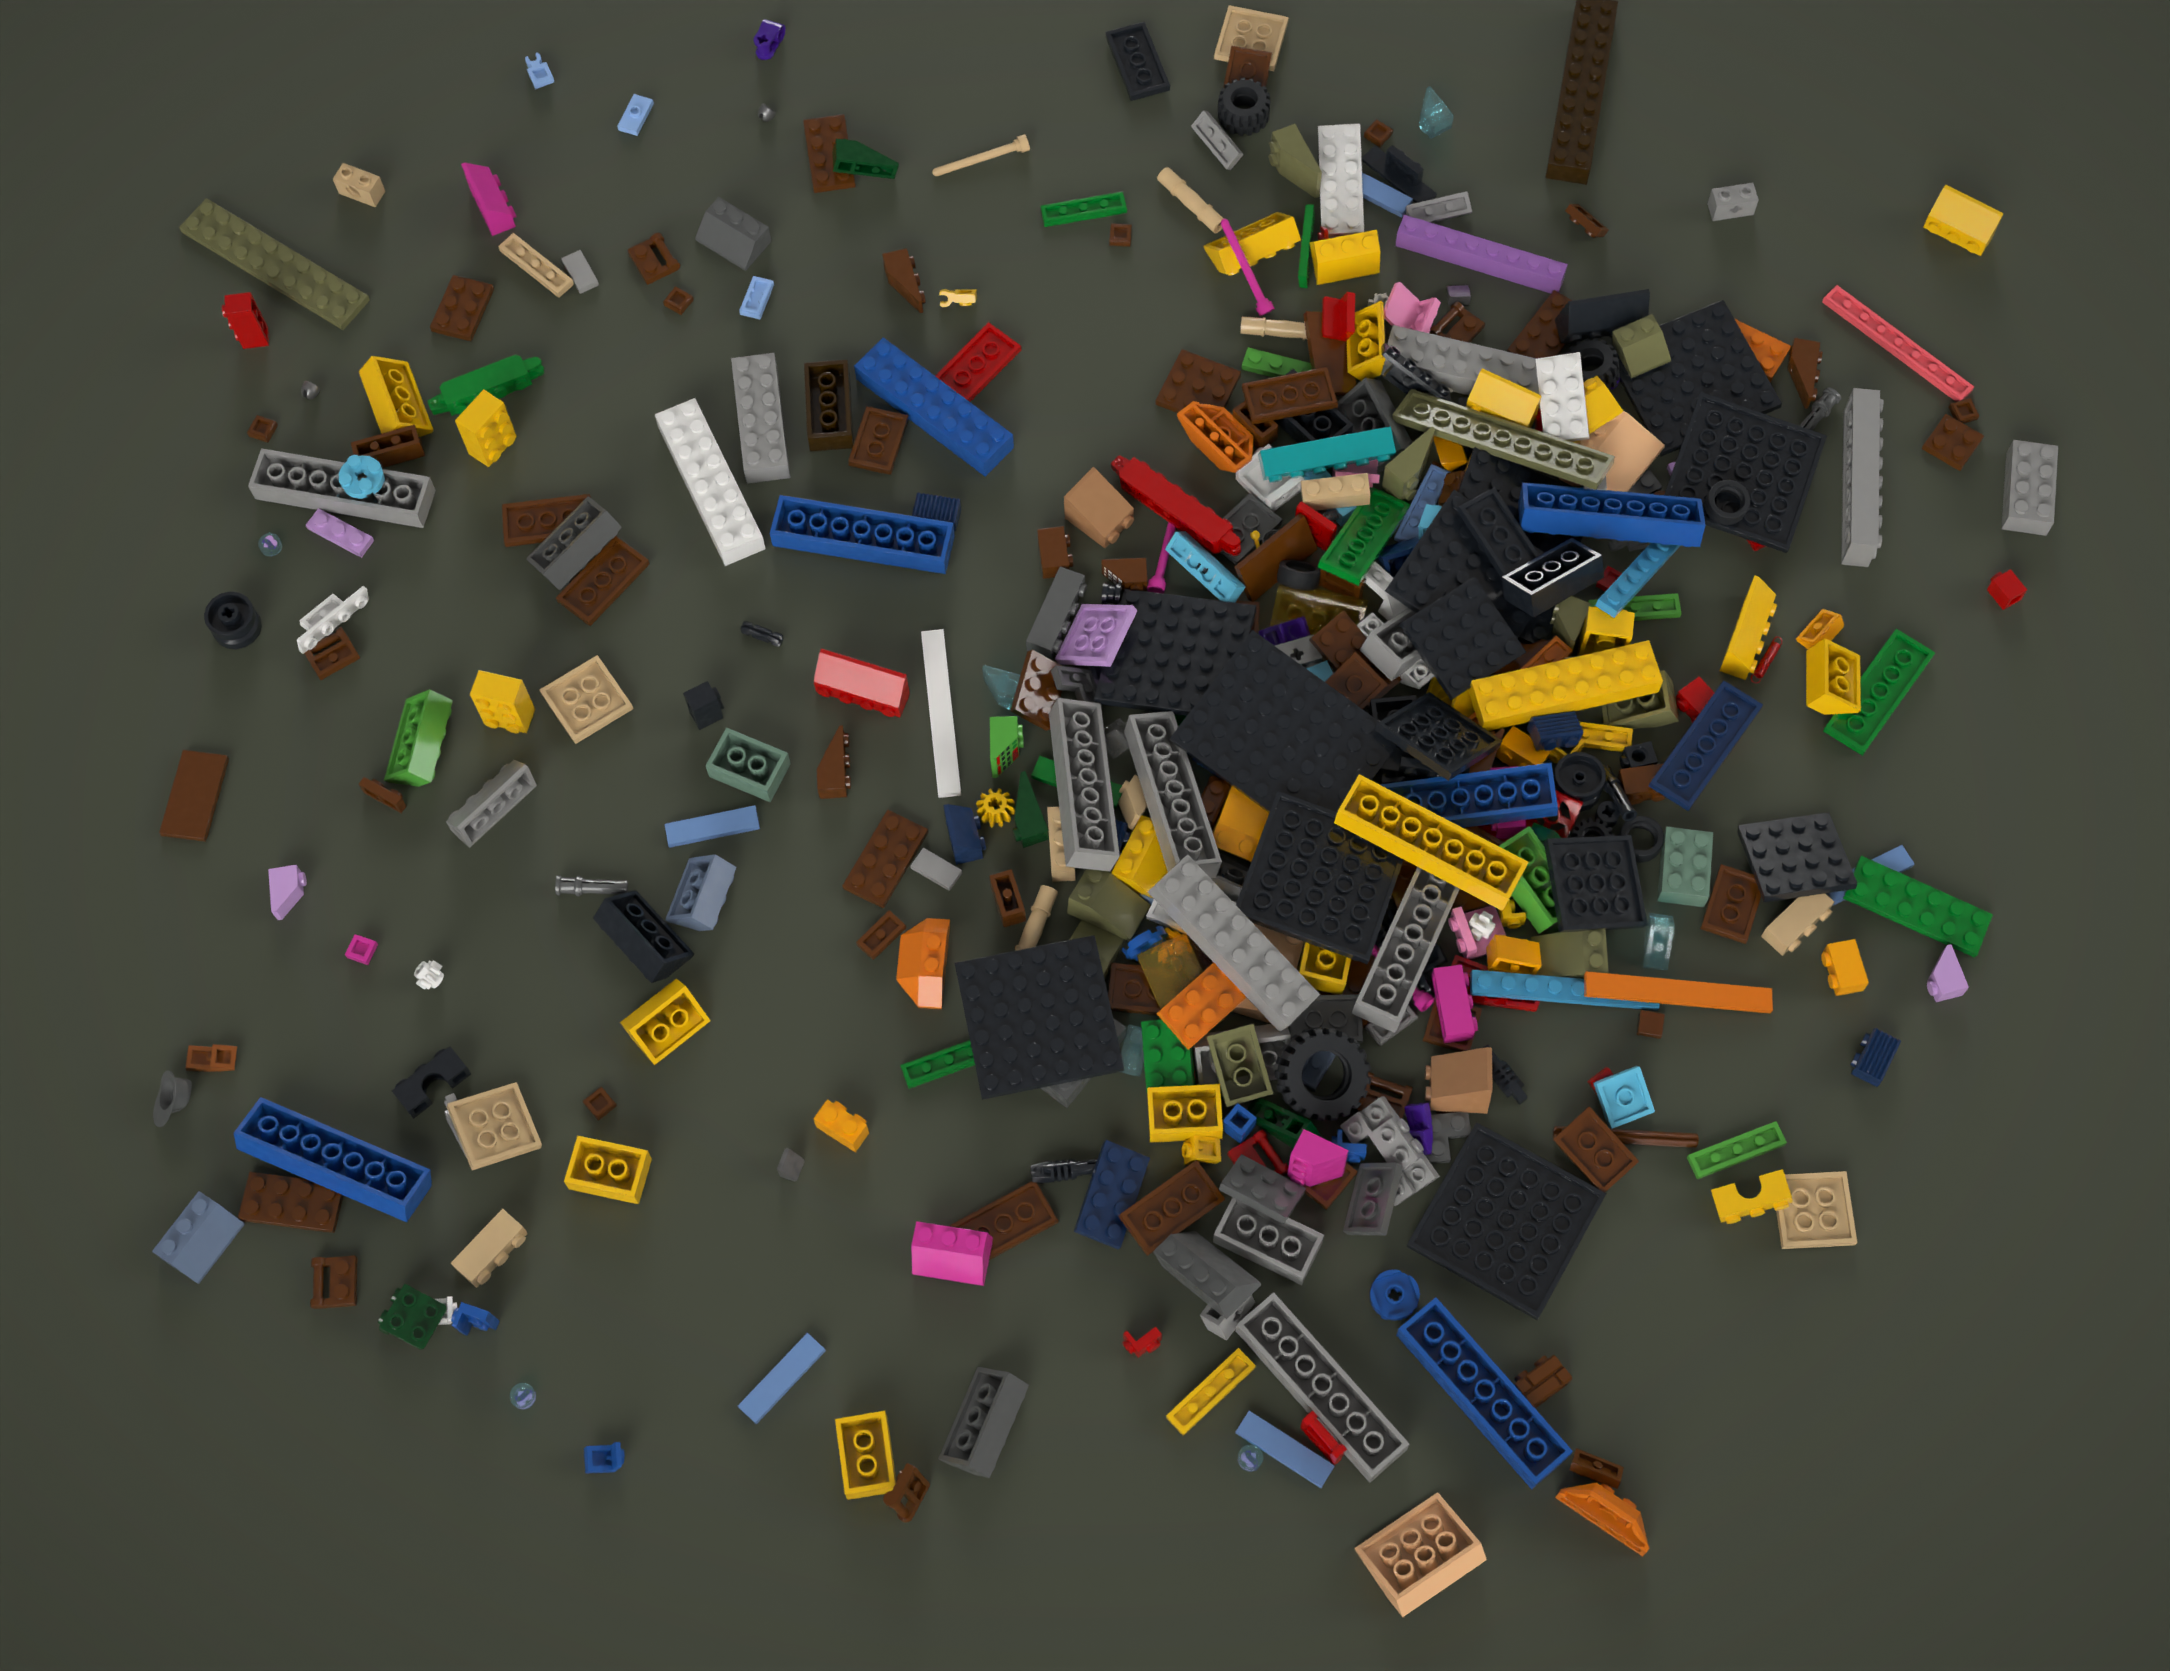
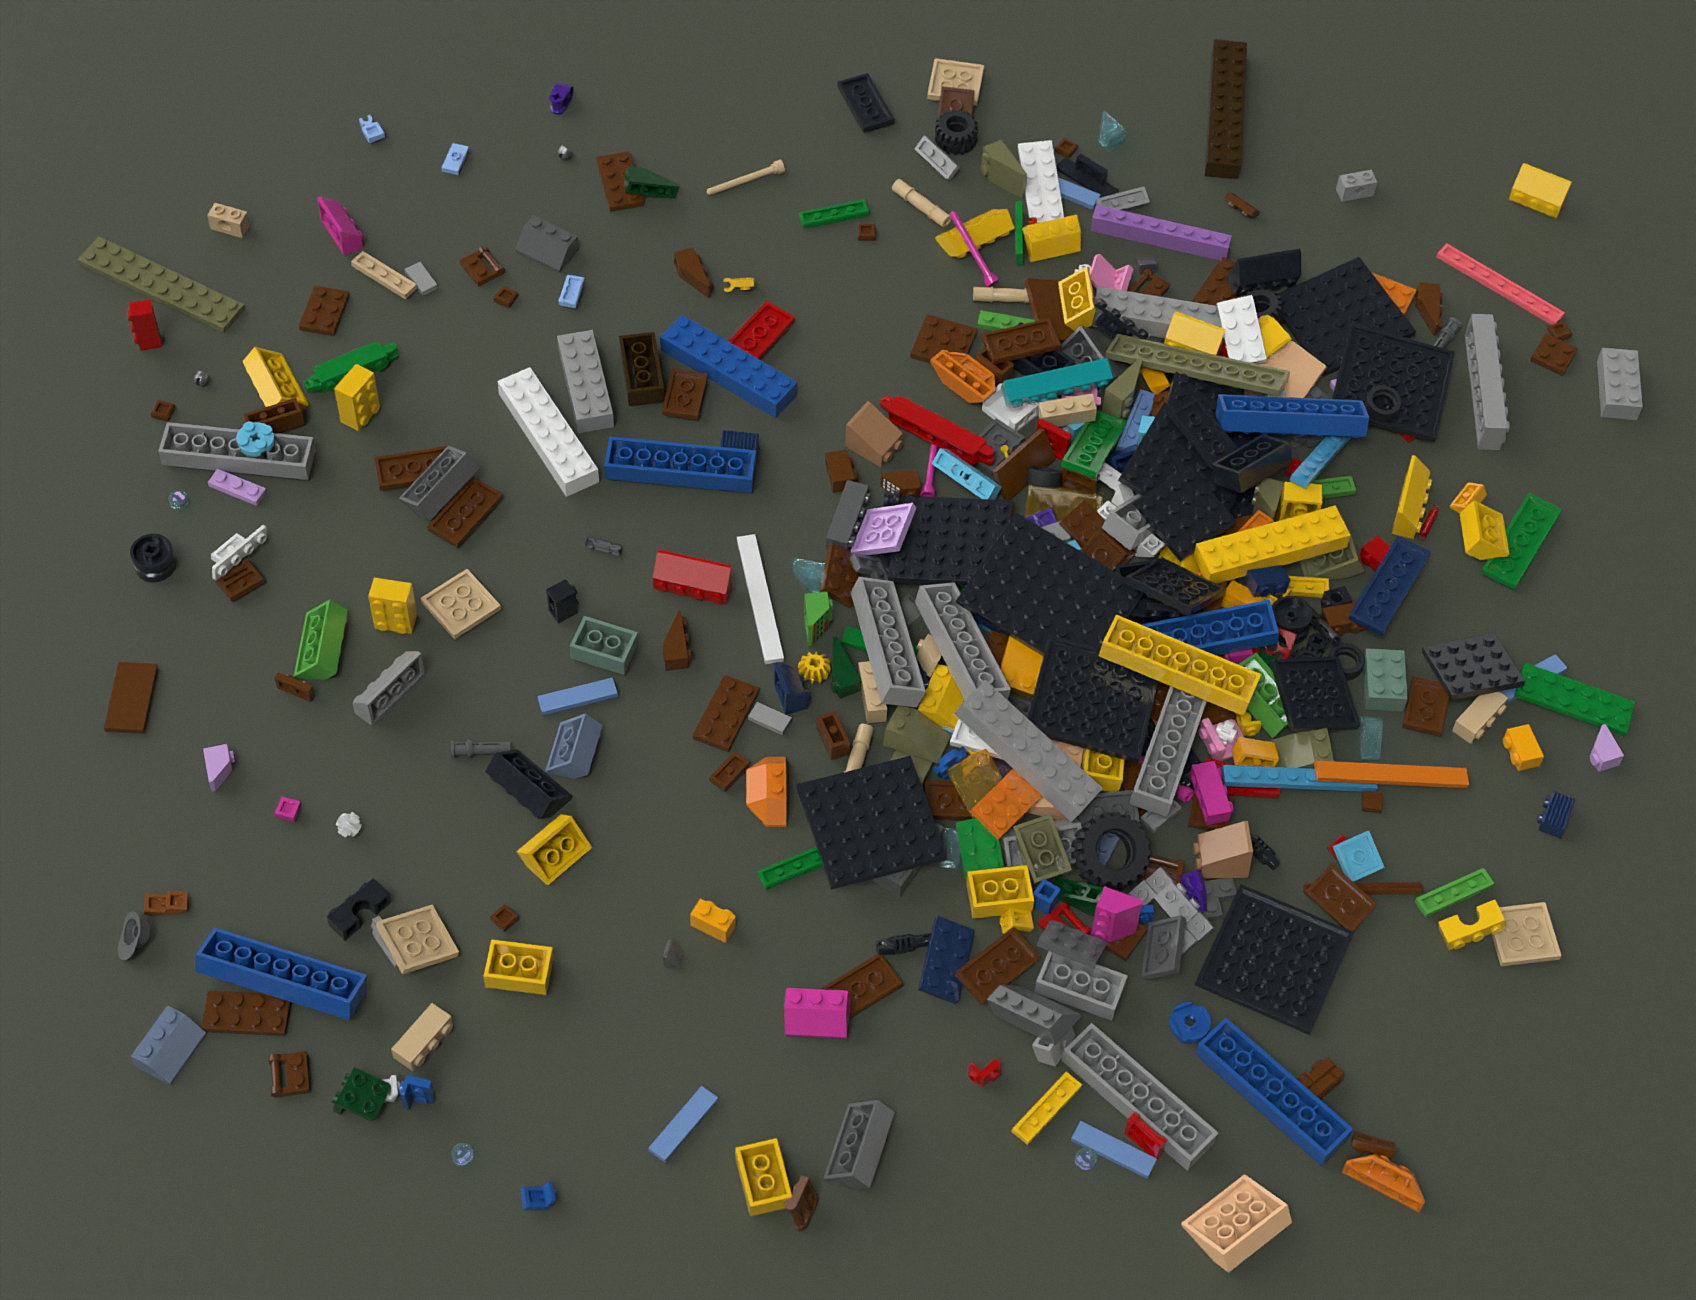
camera: 10 degrees left, 10 degrees down
red panel [1322,292,1355,342] -> none
olive slope [1612,314,1671,379] -> none
red brick [1987,569,2027,610] -> none

